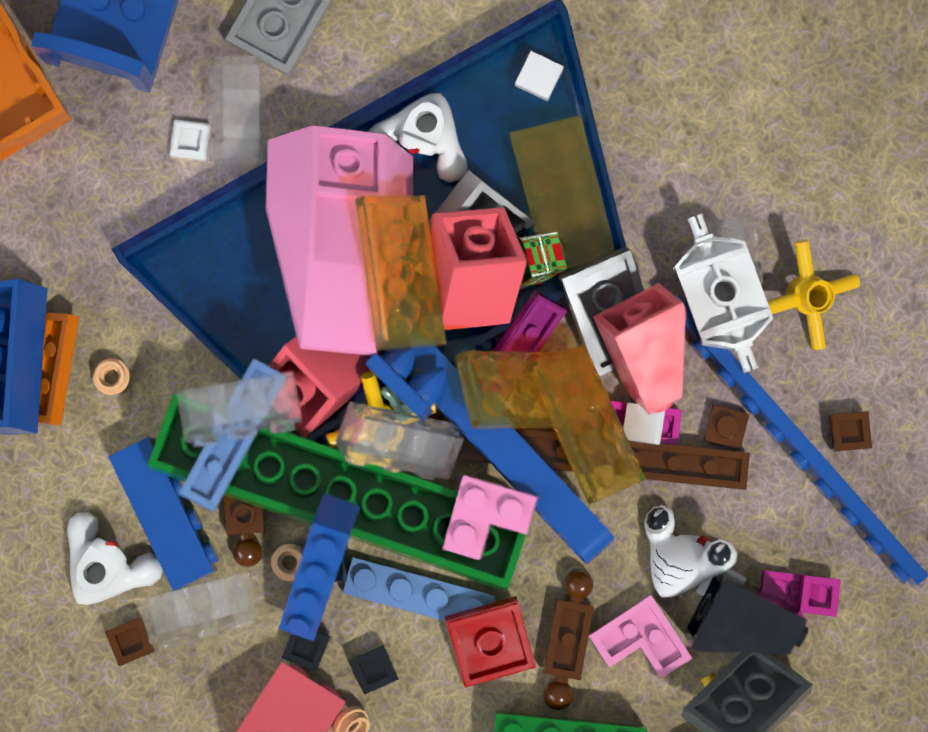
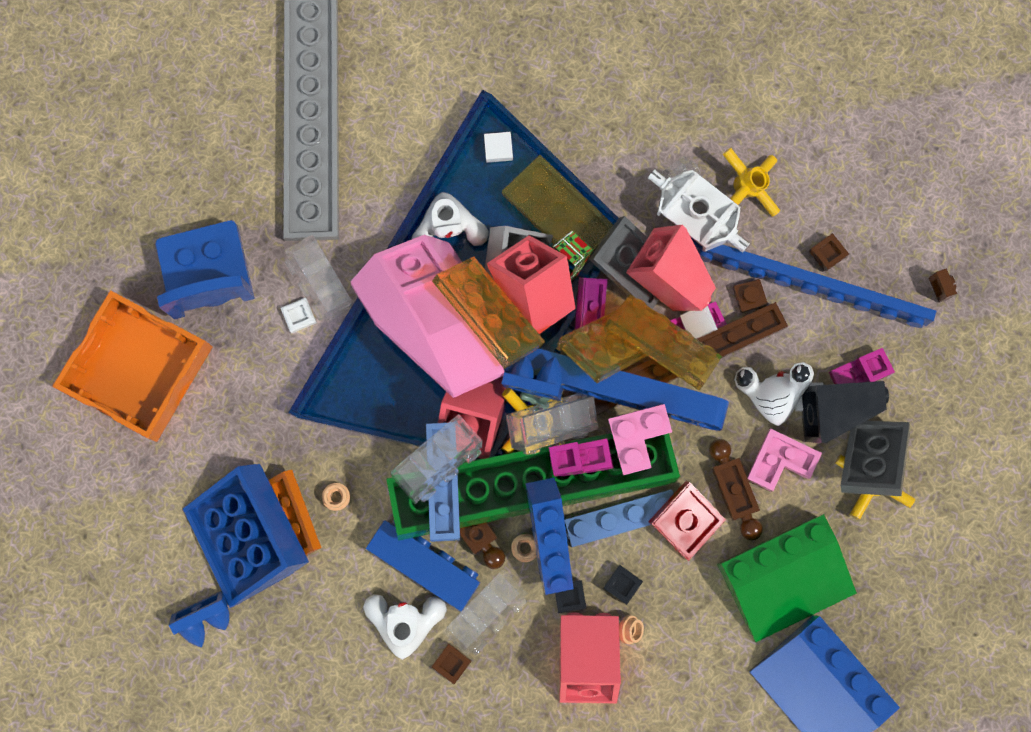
camera: 30 degrees left, 5 degrees down
none -> dark pink slope [549,439,613,476]

